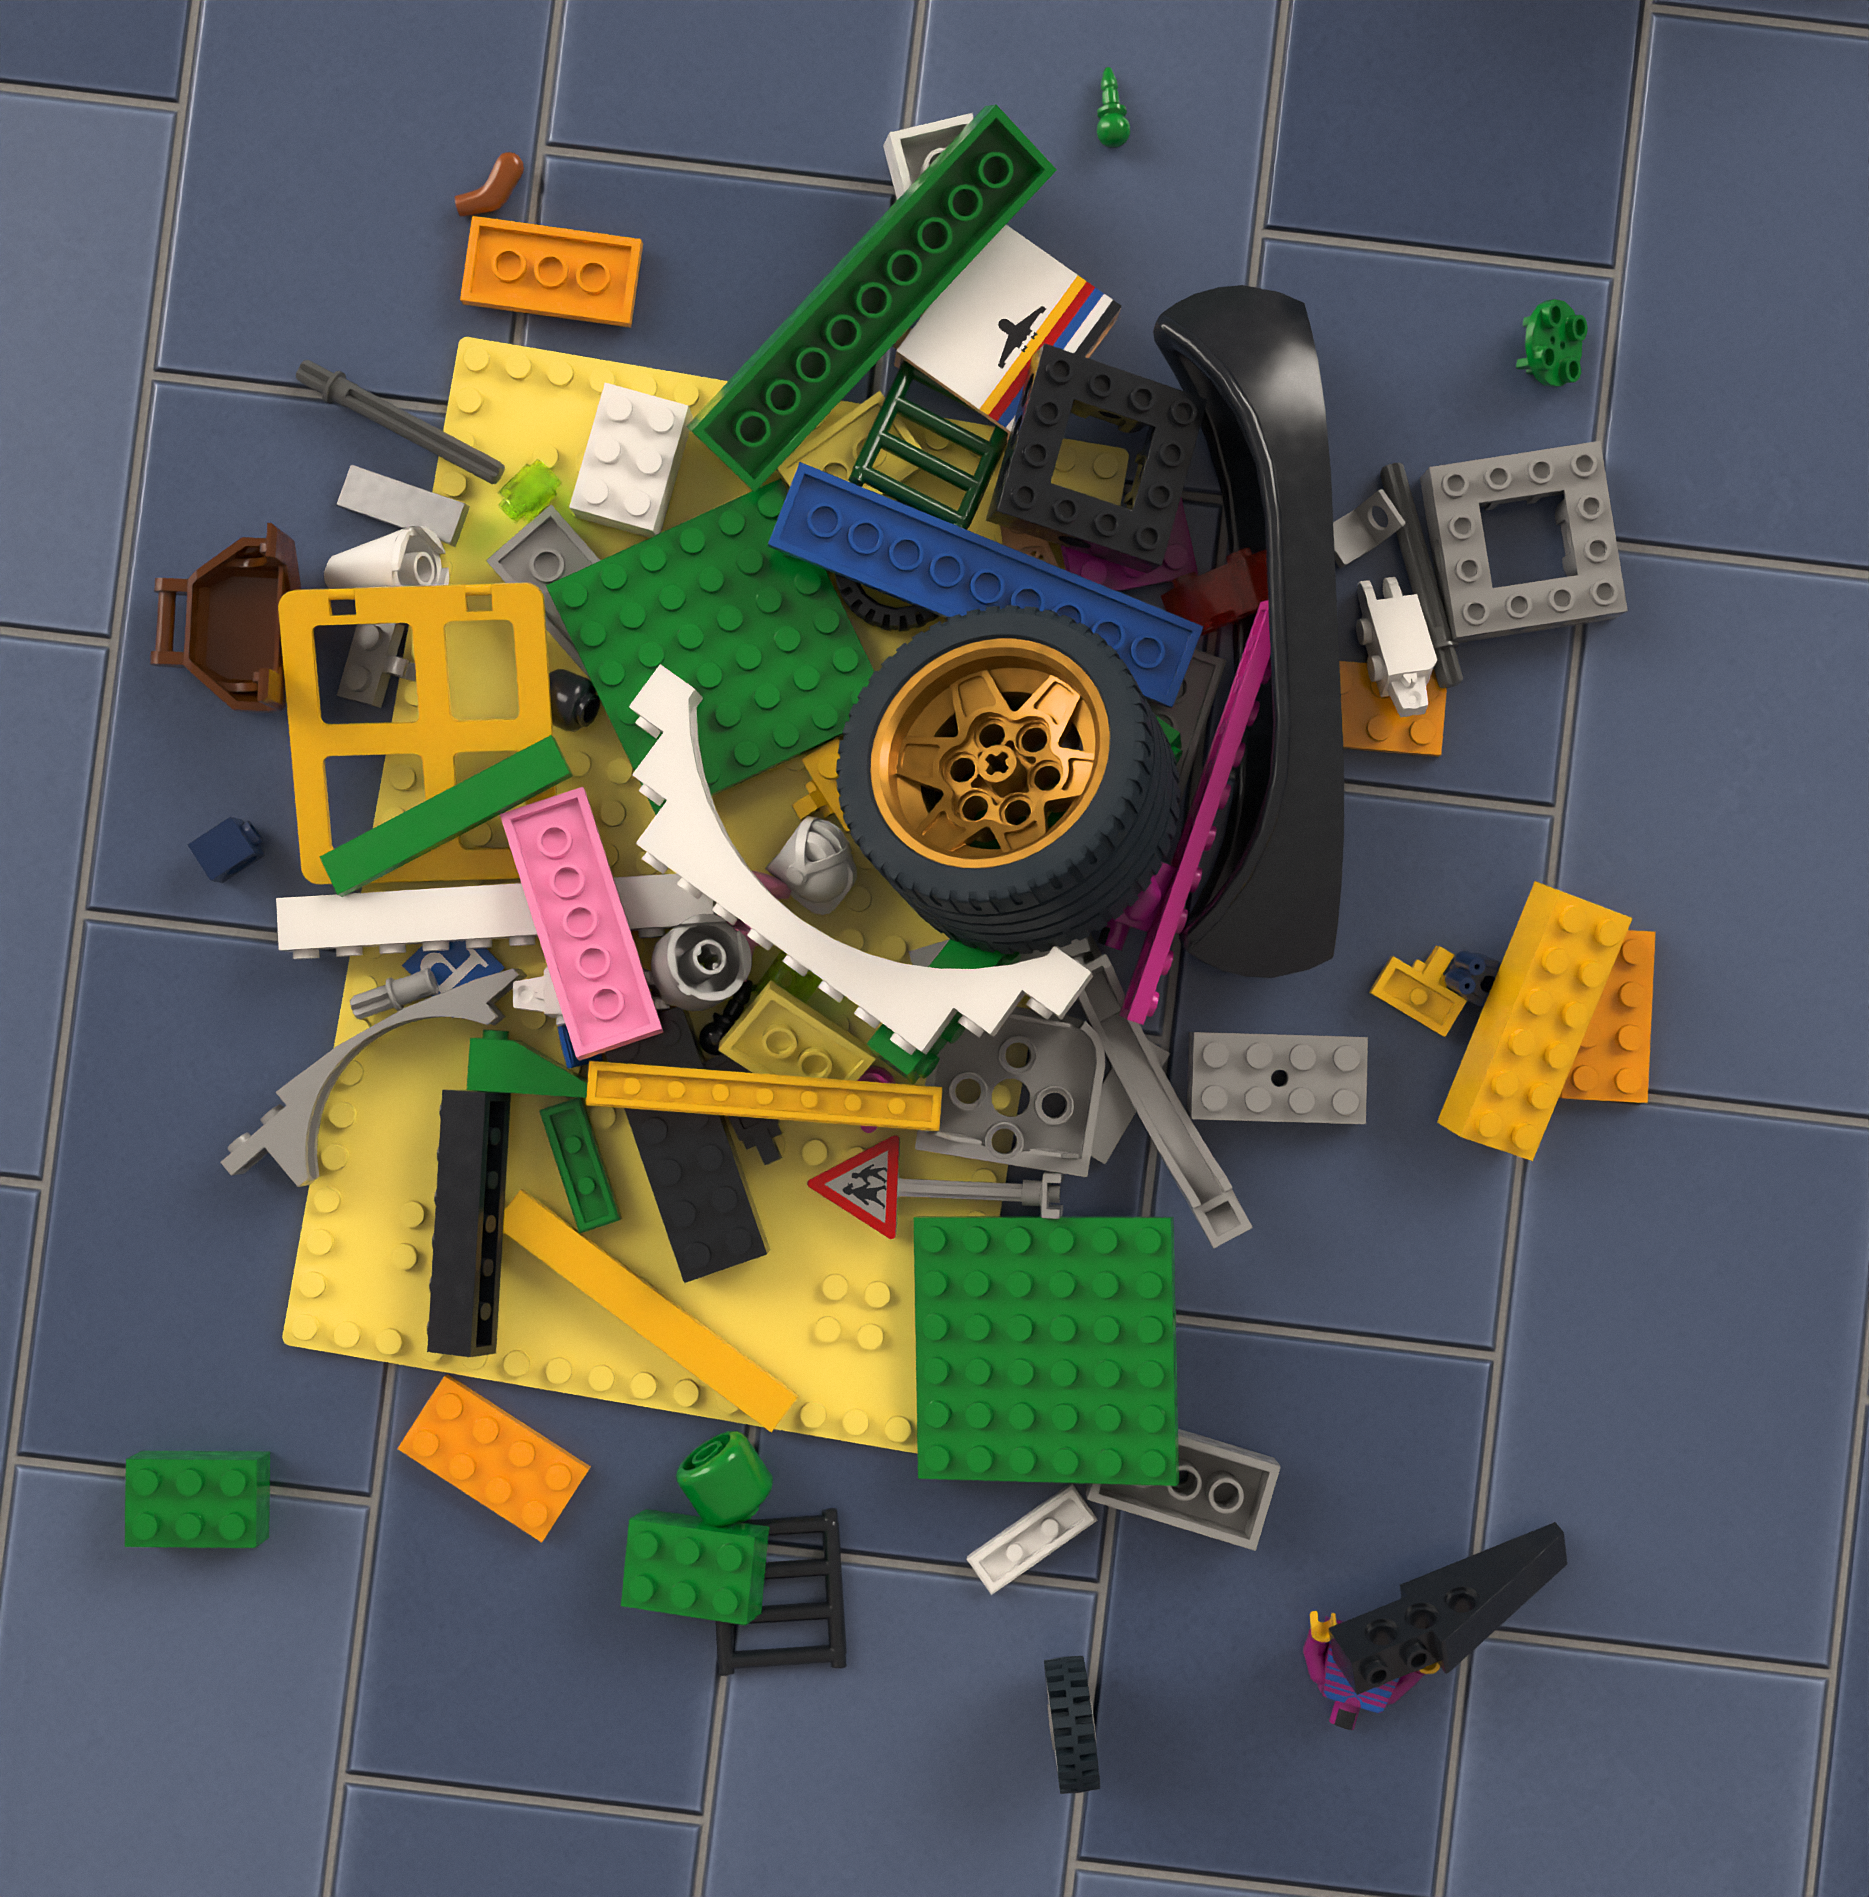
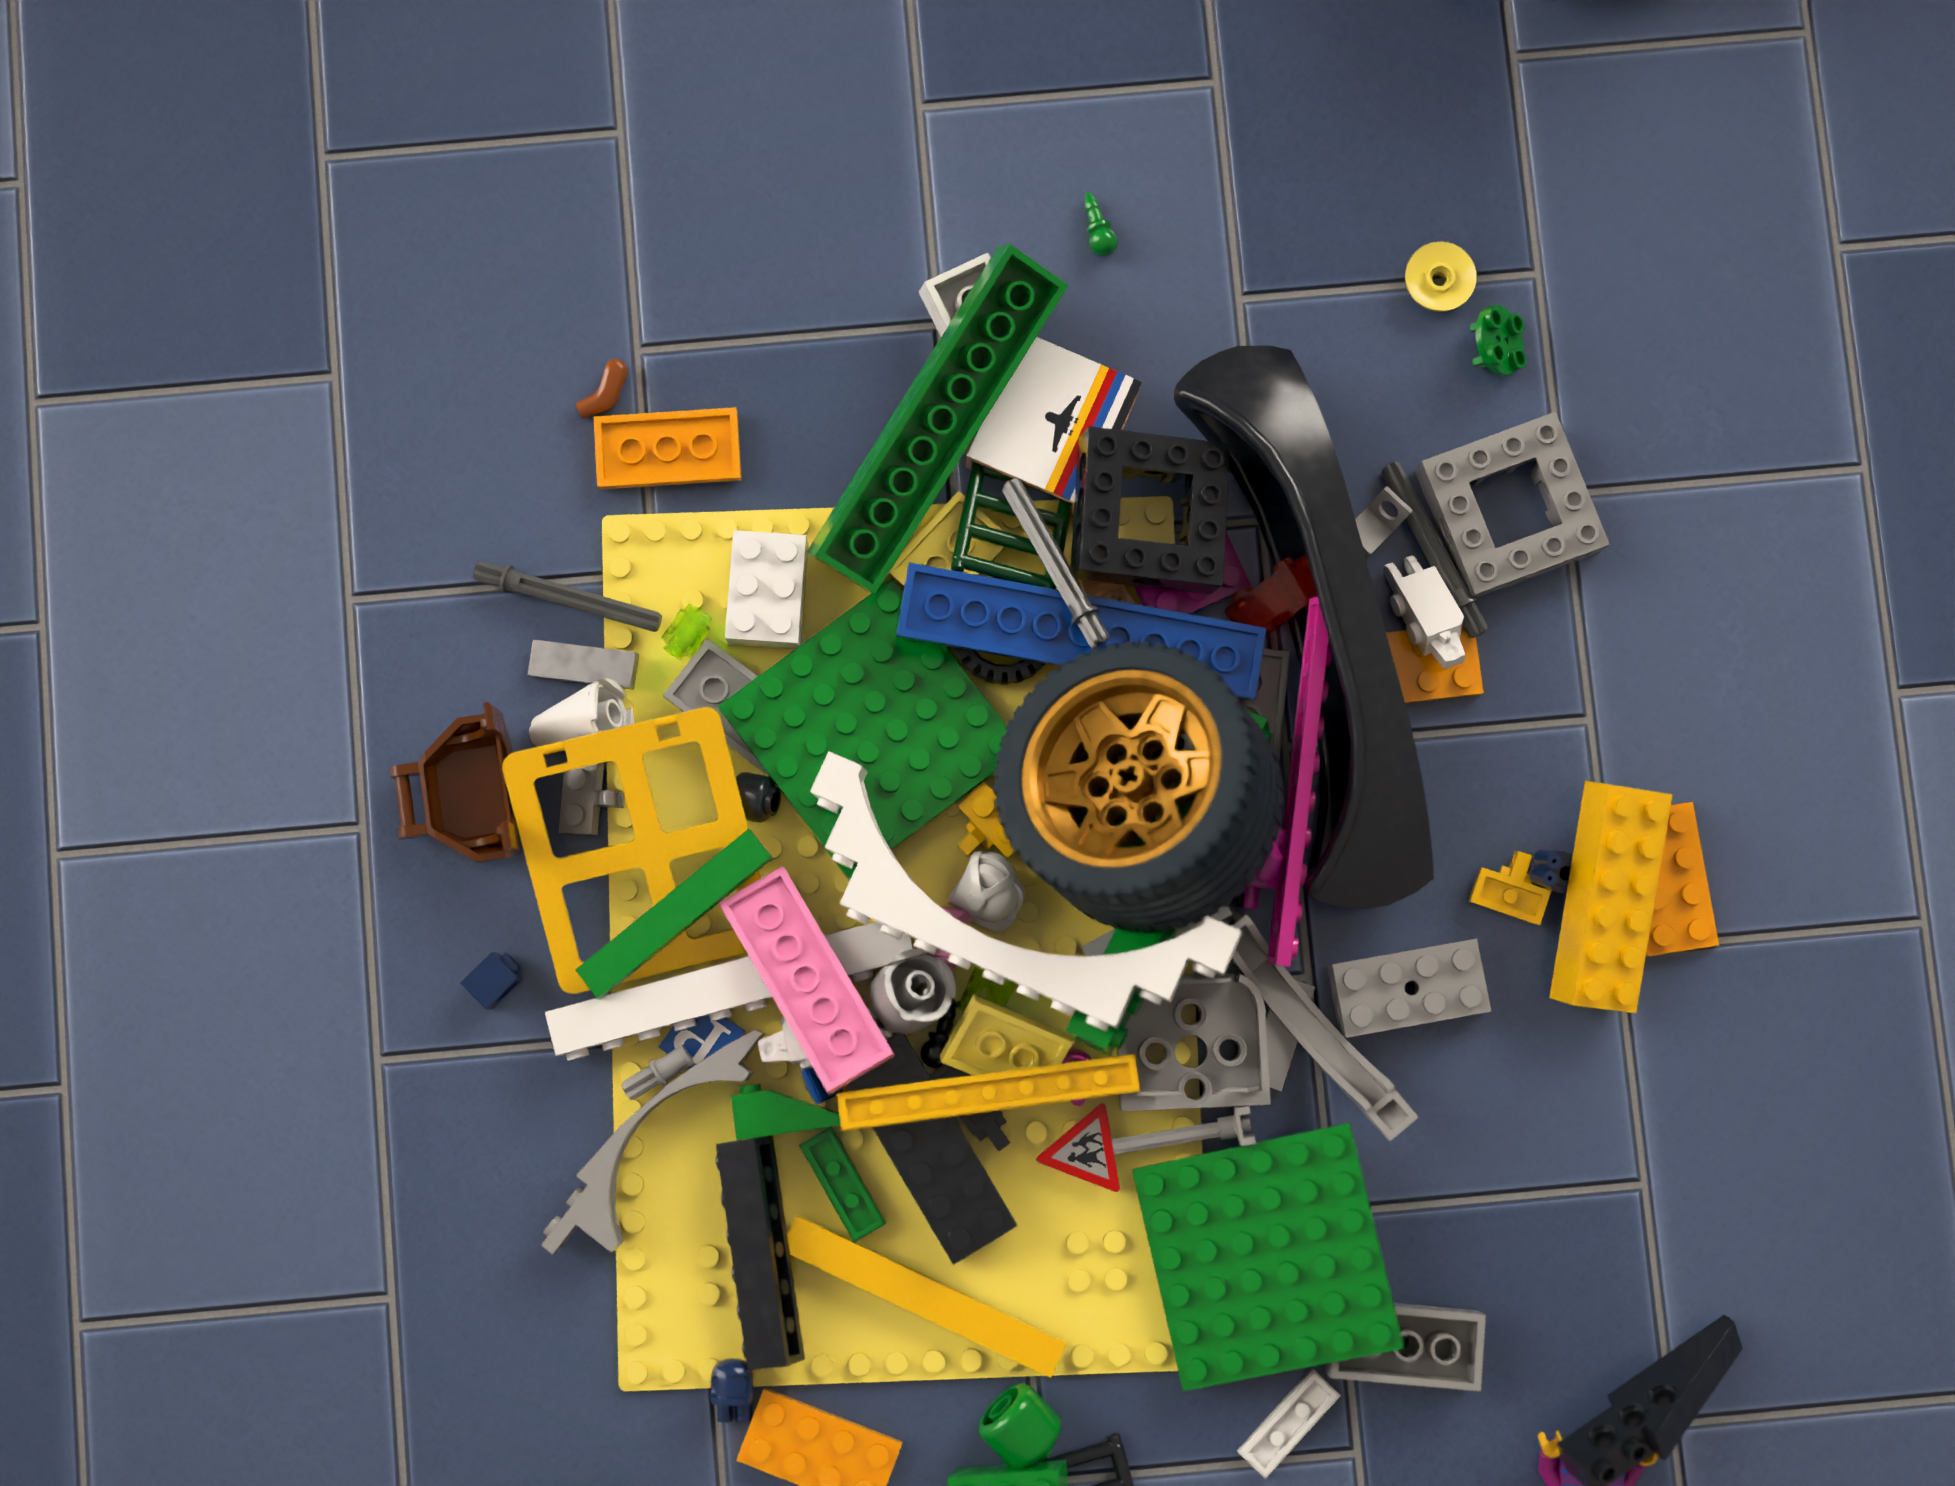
camera: 15 degrees left, 5 degrees down
none -> dark blue piece [710,1358,753,1422]
none -> axle [1002,478,1109,649]
none -> light yellow dish [1405,242,1477,312]

